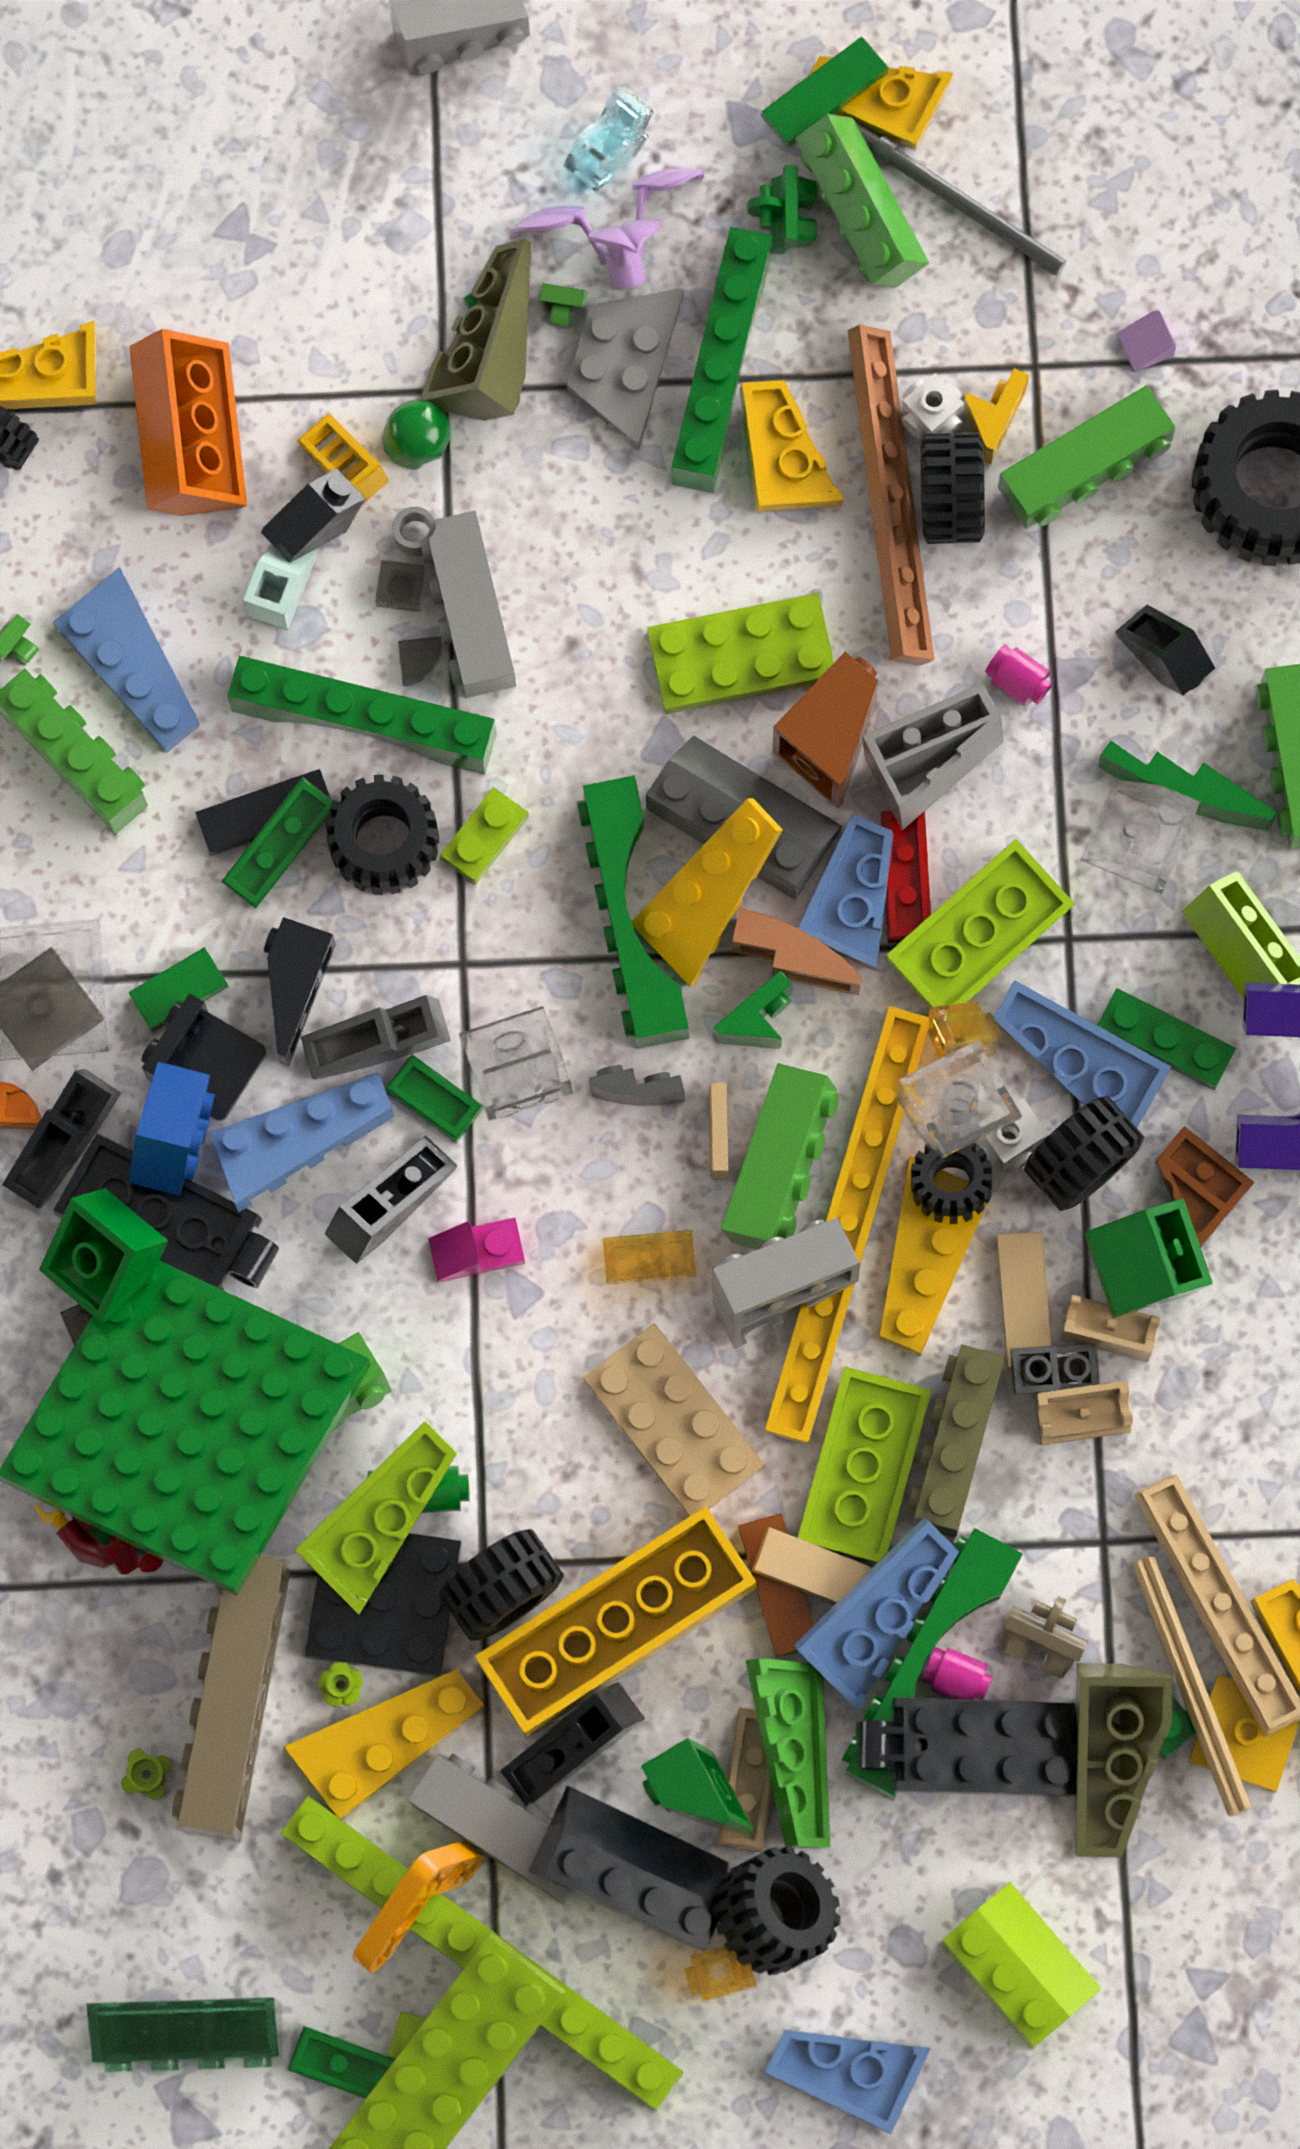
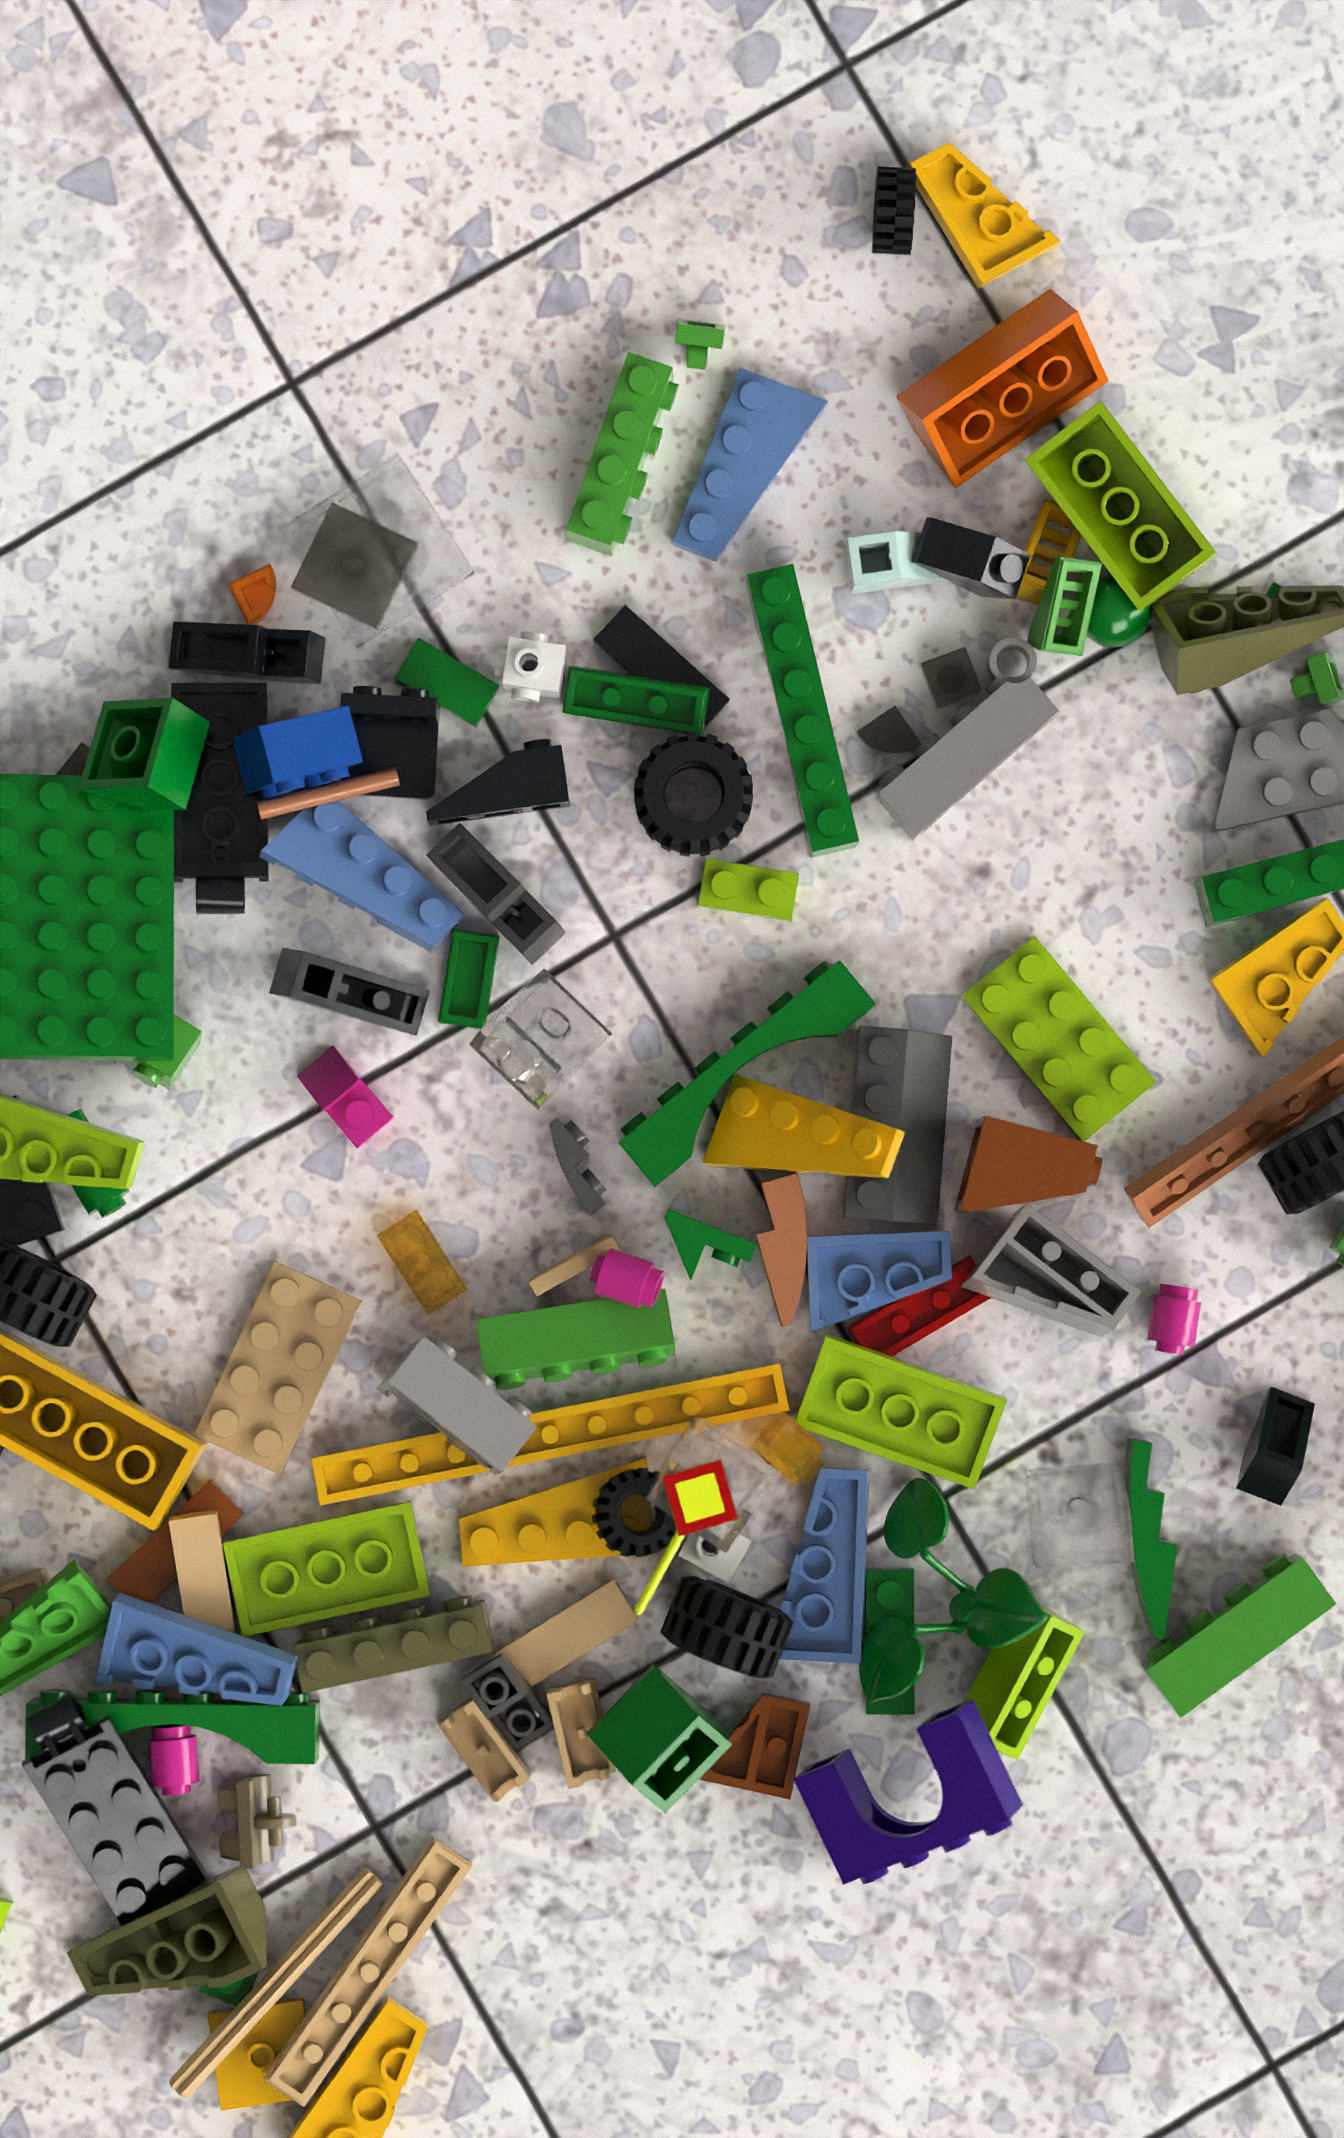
camera: 60 degrees right, 10 degrees up
none -> nougat bar [257,767,400,820]
none -> white brick [495,631,567,703]
none -> dark pink brick [589,1248,665,1309]
none -> piece [634,1459,738,1615]
none -> green plant [859,1478,1048,1703]
none -> lime slope [1024,400,1217,612]
none -> bright green slope [1027,555,1102,656]

